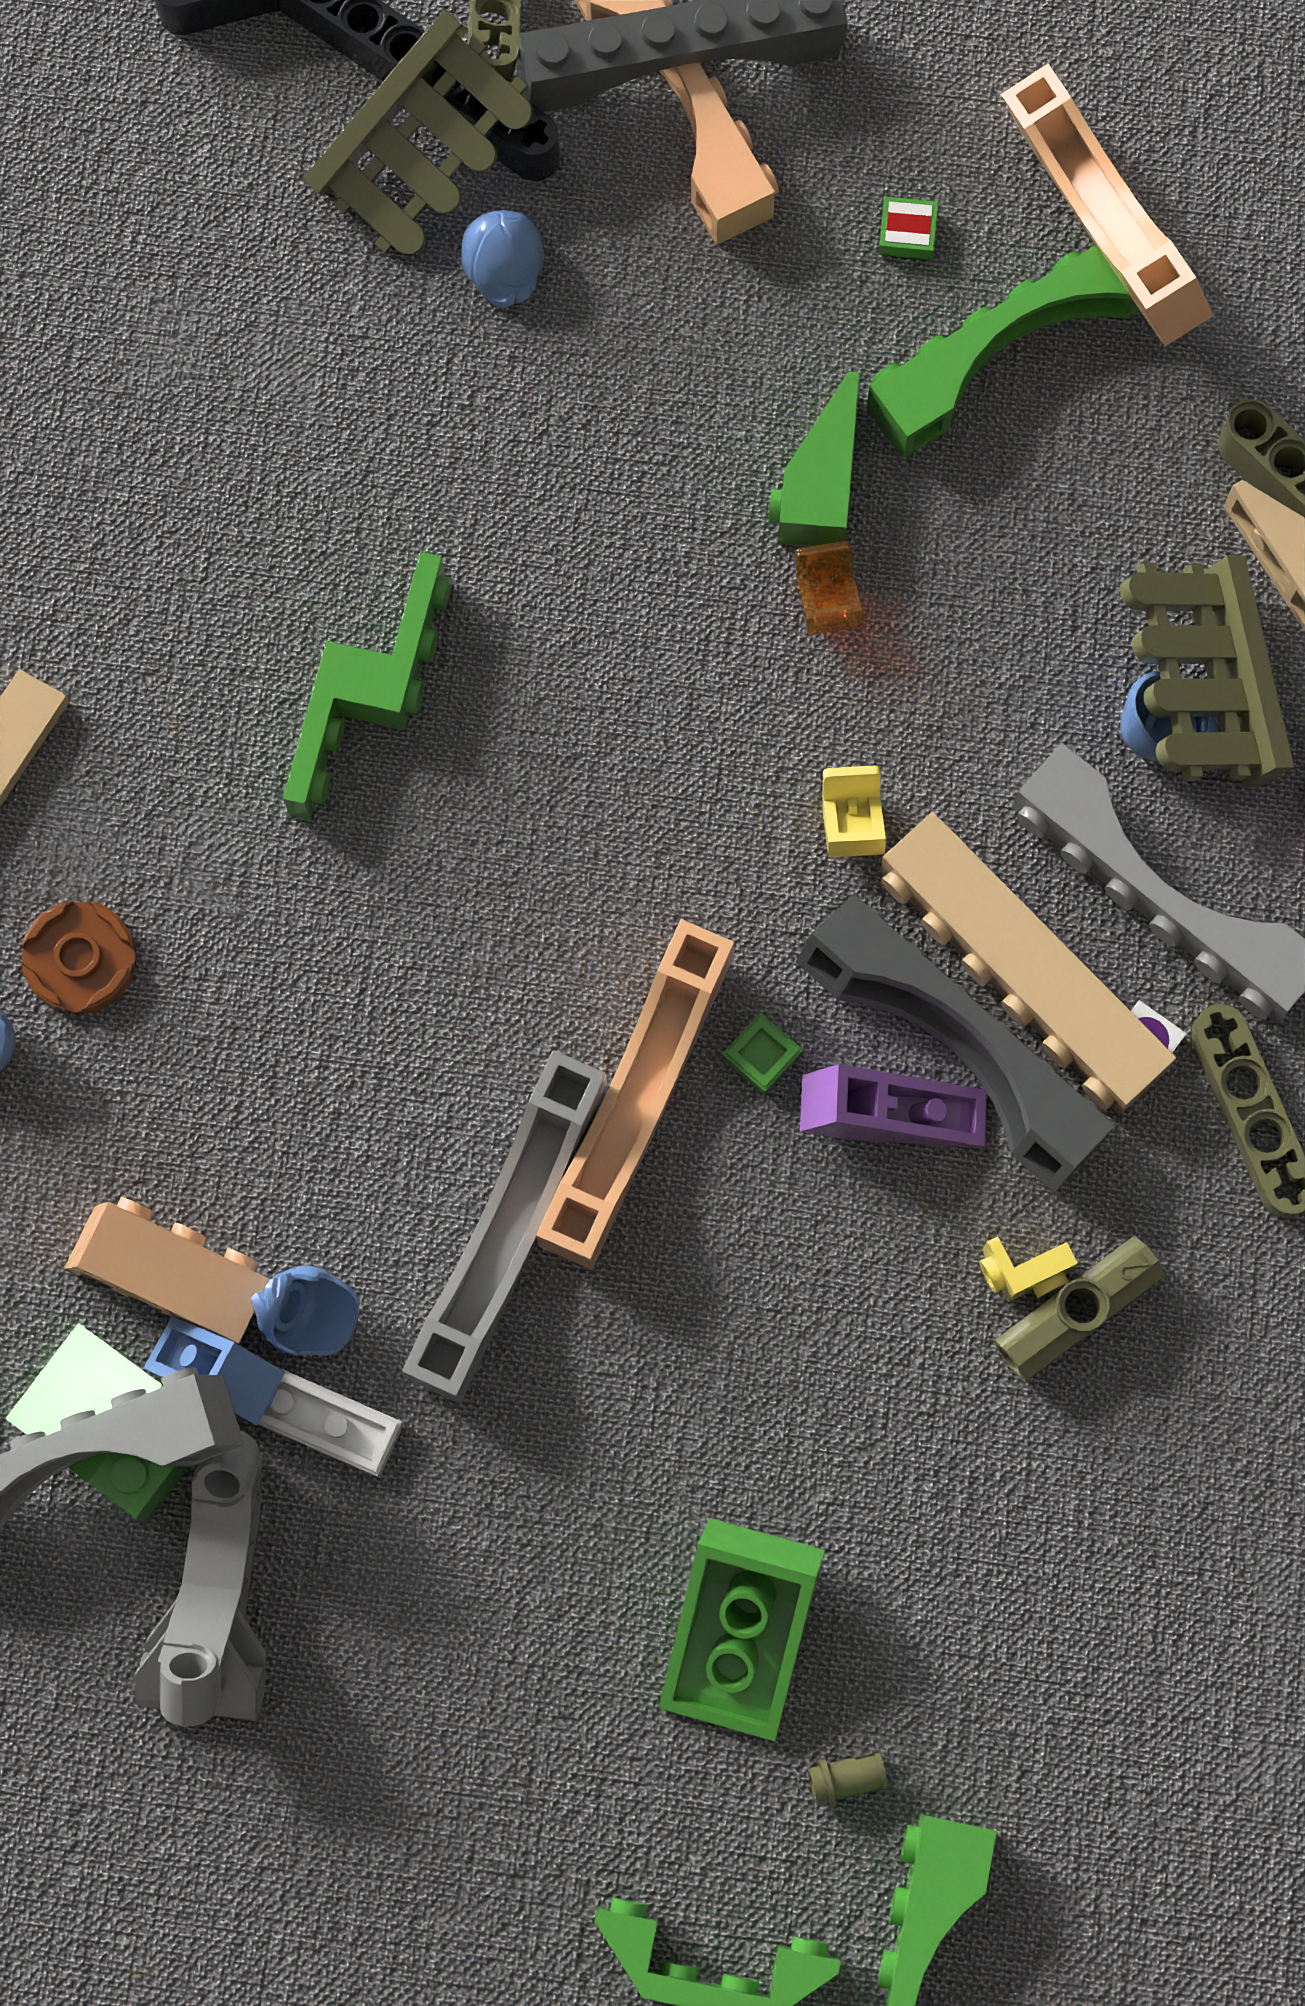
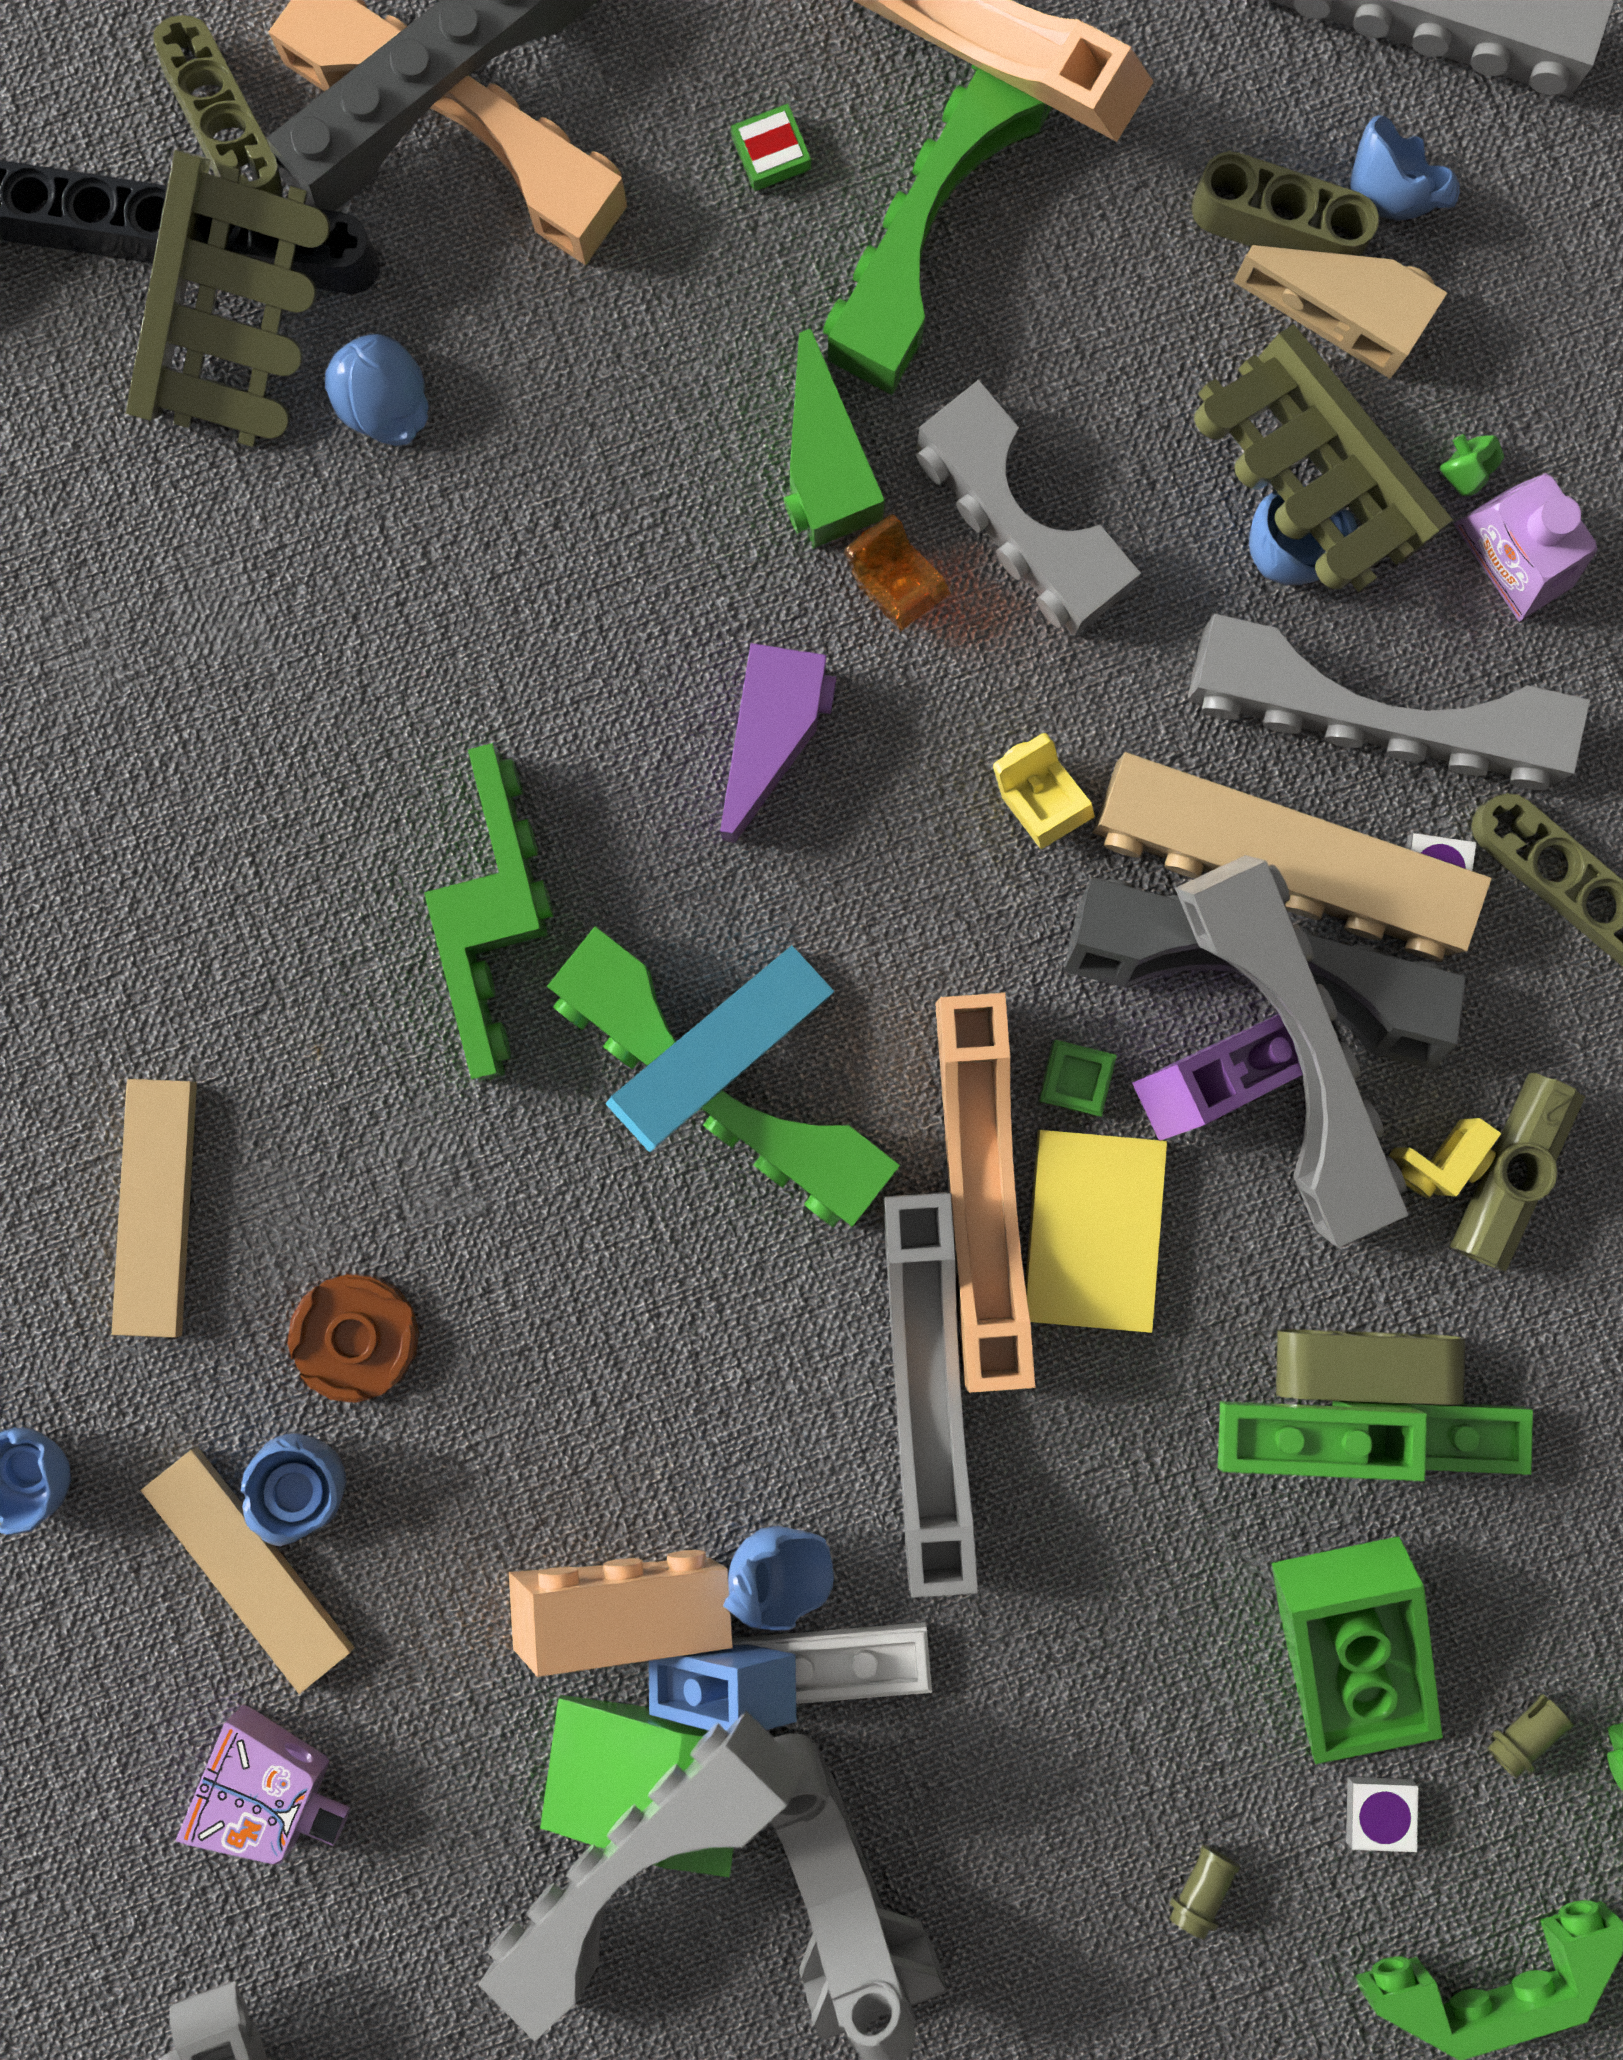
camera: 30 degrees left, 10 degrees up
none -> bright green arch [547,926,900,1228]
none -> medium azure tile [606,945,835,1153]
none -> medium lavender slope [720,643,837,843]
none -> light grey arch [916,379,1141,637]
none -> light yellow tile [1025,1130,1167,1333]
none -> olive pin [1169,1845,1240,1940]
none -> light grey arch [1175,855,1408,1248]
none -> bright green bracket [1218,1401,1533,1481]
none -> olive beam [1276,1329,1465,1405]
none -> tile [1346,1777,1418,1852]

